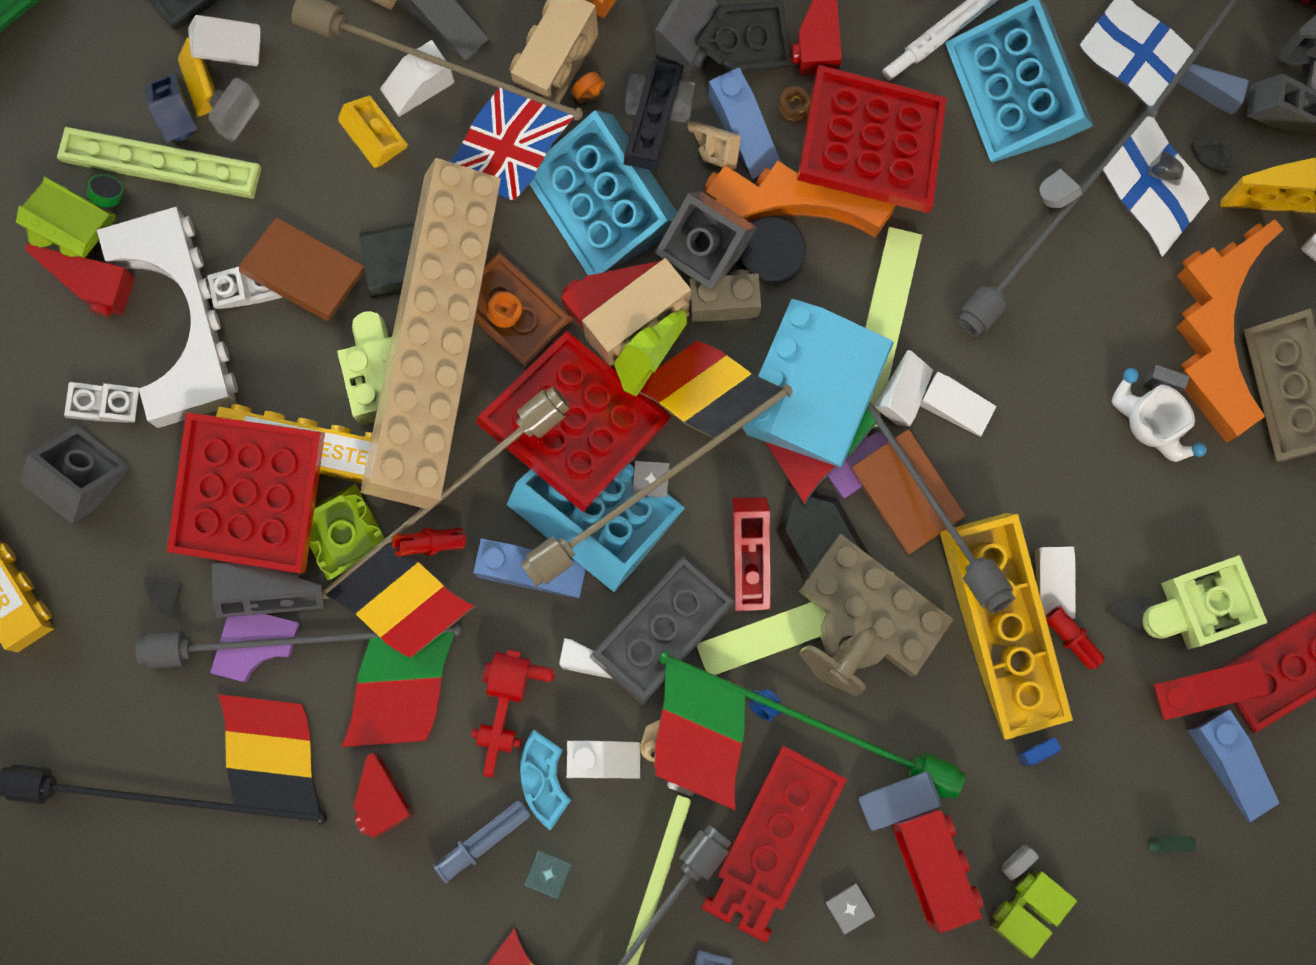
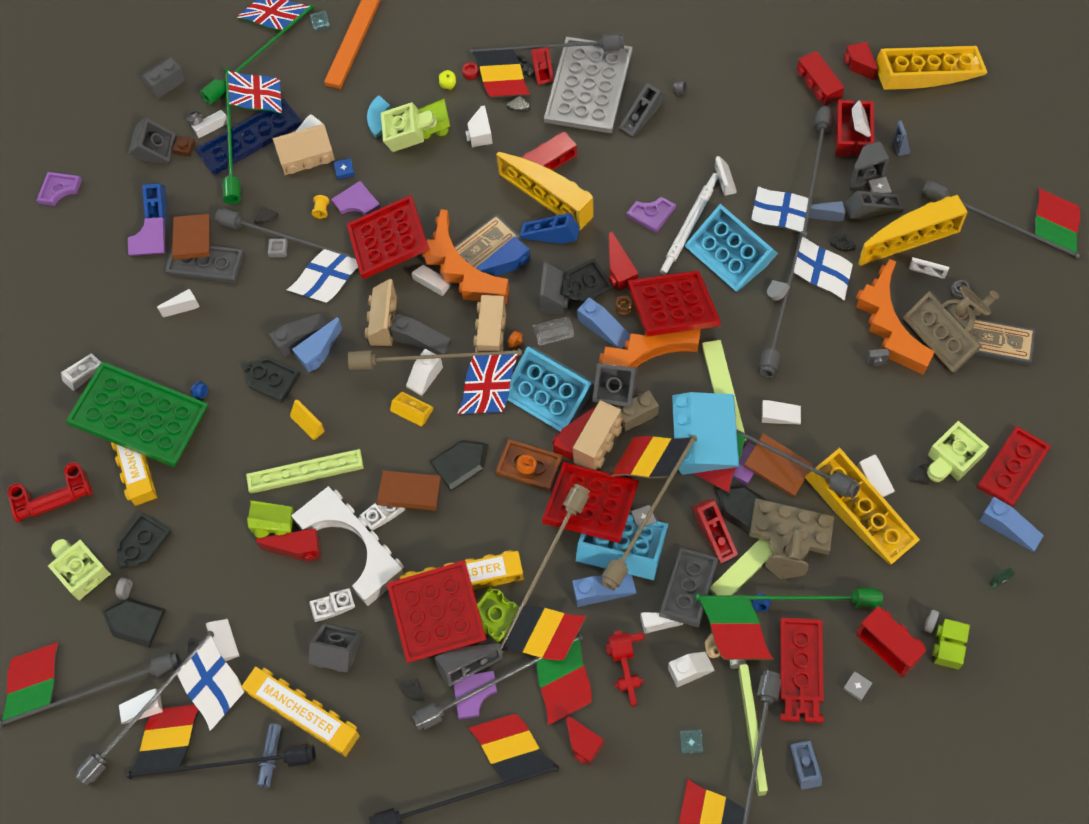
camera: 20 degrees left, 15 degrees down
tile [87,174,123,207] -> none
dark blue slope [145,72,197,142] -> none
white slope [188,15,261,66] -> none
clear piece [208,78,259,142] -> none
yellowish green brick [337,311,392,425] -> none
tan brick [360,158,501,509] -> none
red pin [392,527,466,557] -> none
sand blue axle [432,801,530,884] -> none
medium azure tile [520,729,571,830] -> none
lime slope [614,309,687,397] -> none
black tile [623,60,684,171] -> none
tan tile [687,121,741,169] -> none
black tile [739,216,806,284] -> none
sand blue slope [859,771,942,831] -> none
white slope [874,350,933,426] -> none
blue tile [1016,737,1062,766] -> none
red axle [1045,605,1105,669] -> none
white piece [1112,368,1207,462] -> none
clear smoke tile [1147,151,1184,186] -> none
red slope [1152,659,1270,720] -> none

